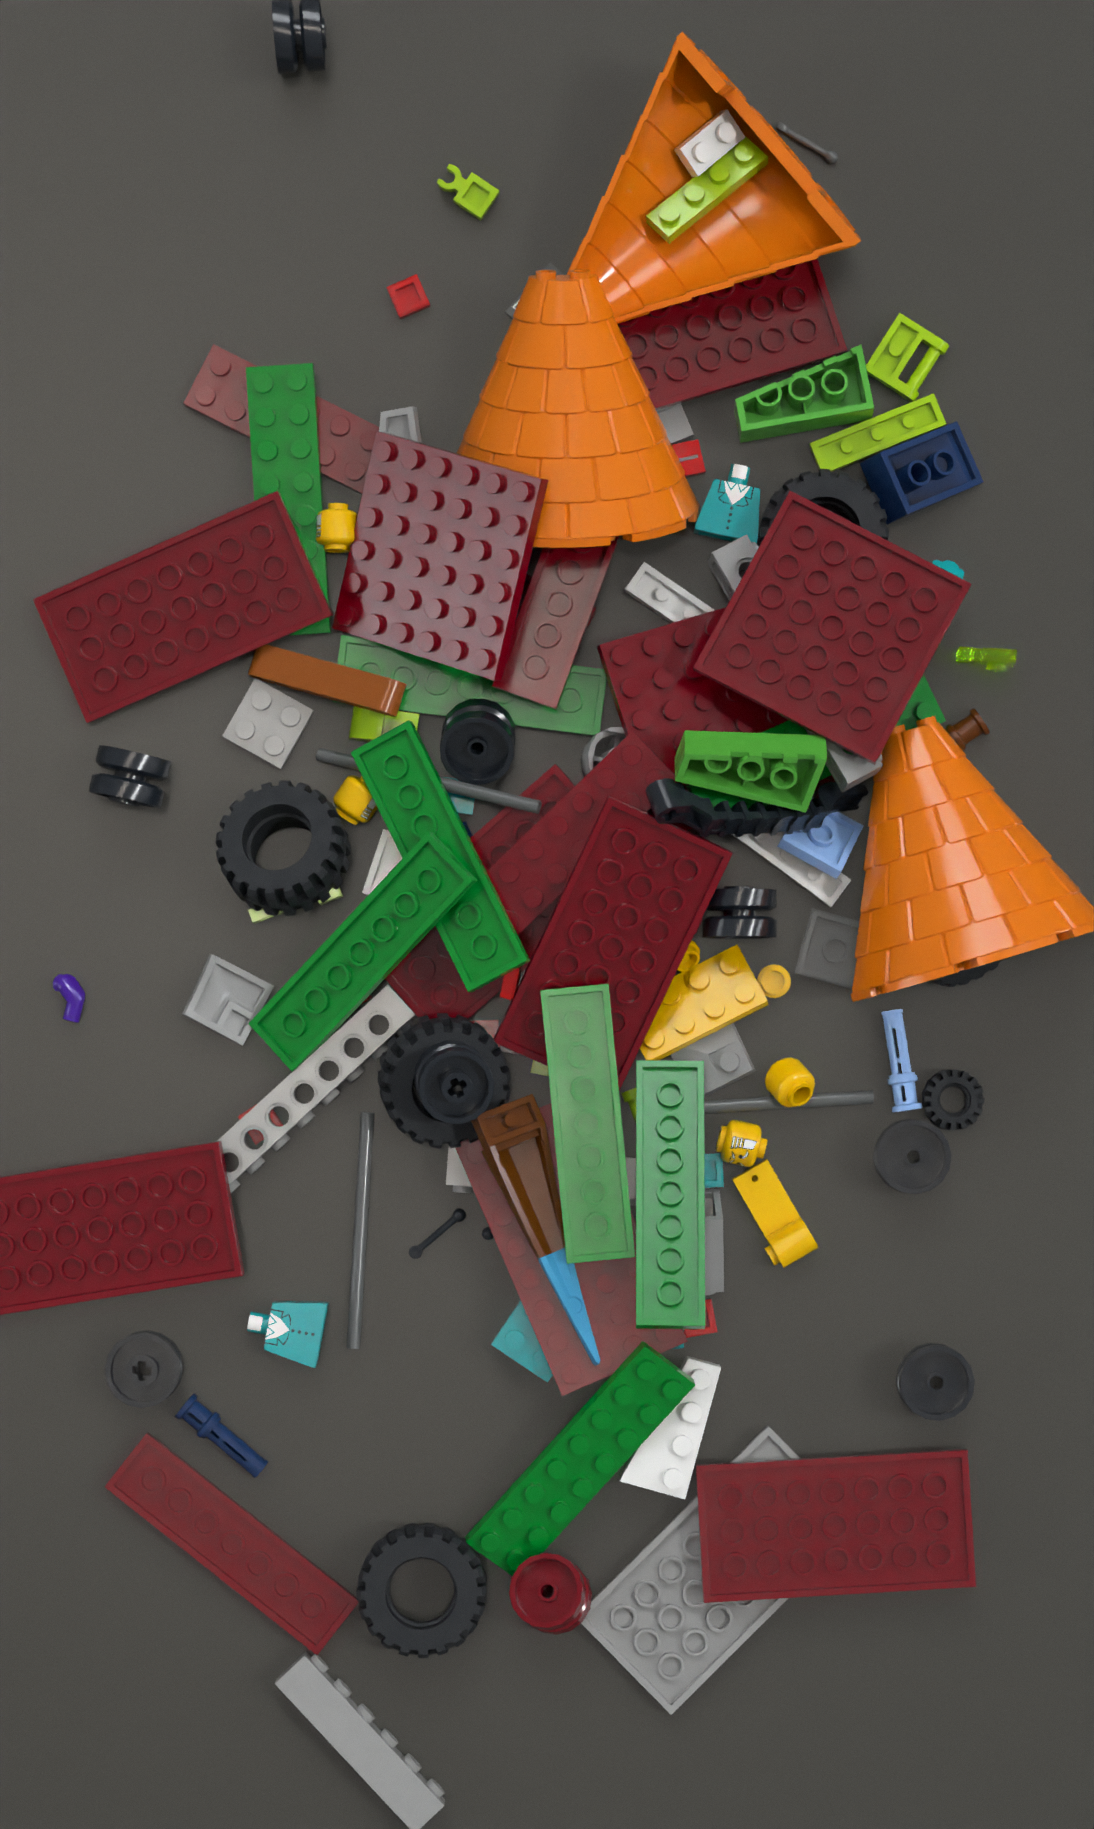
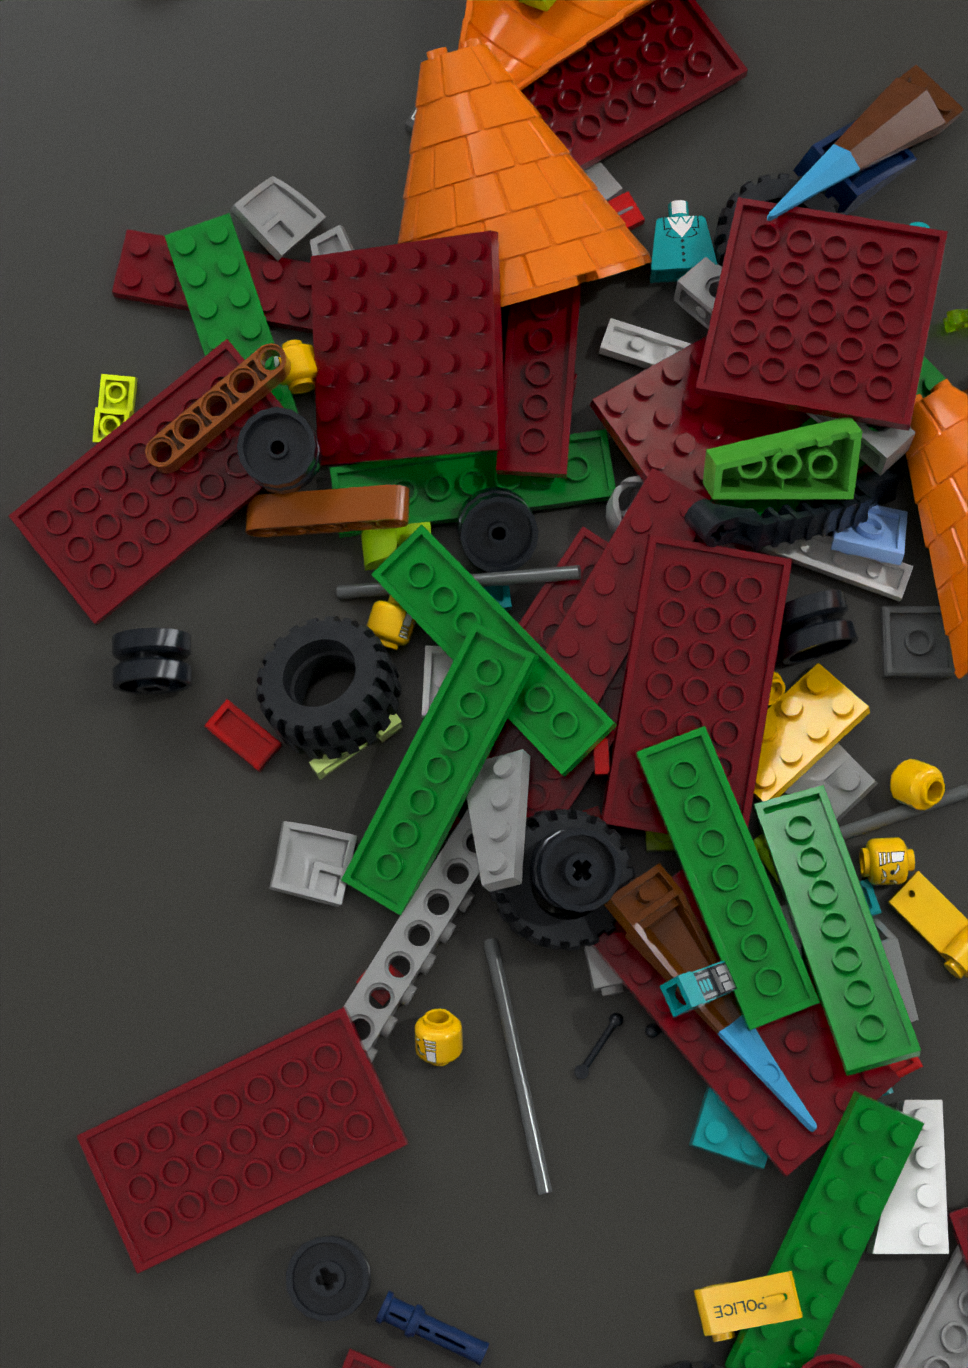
camera: 10 degrees left, 10 degrees down
dark purple arm [53,974,85,1023] -> none
light grey plate [222,678,314,770] -> none
teal torso [247,1301,329,1368] -> none
red tile [386,274,430,319] -> none
lime plate [437,164,500,221] -> none
bright green wedge [734,344,874,443] -> none
yellow plate [757,964,791,998] -> none
lime plate [809,393,946,472] -> none
lime plate [866,313,950,402] -> none
none -> neon yellow slope [92,374,138,443]
none -> dark orange beam [145,343,291,474]
none -> red tile [204,699,282,772]
none -> light grey plate [230,176,326,261]
none -> black wheel [237,407,322,494]
none -> yellow head [415,1009,463,1066]
none -> light grey wing [467,749,531,892]
none -> teal leg [660,961,737,1017]
none -> yellow door [694,1271,803,1342]
none -> reddish brown plate [767,65,964,221]

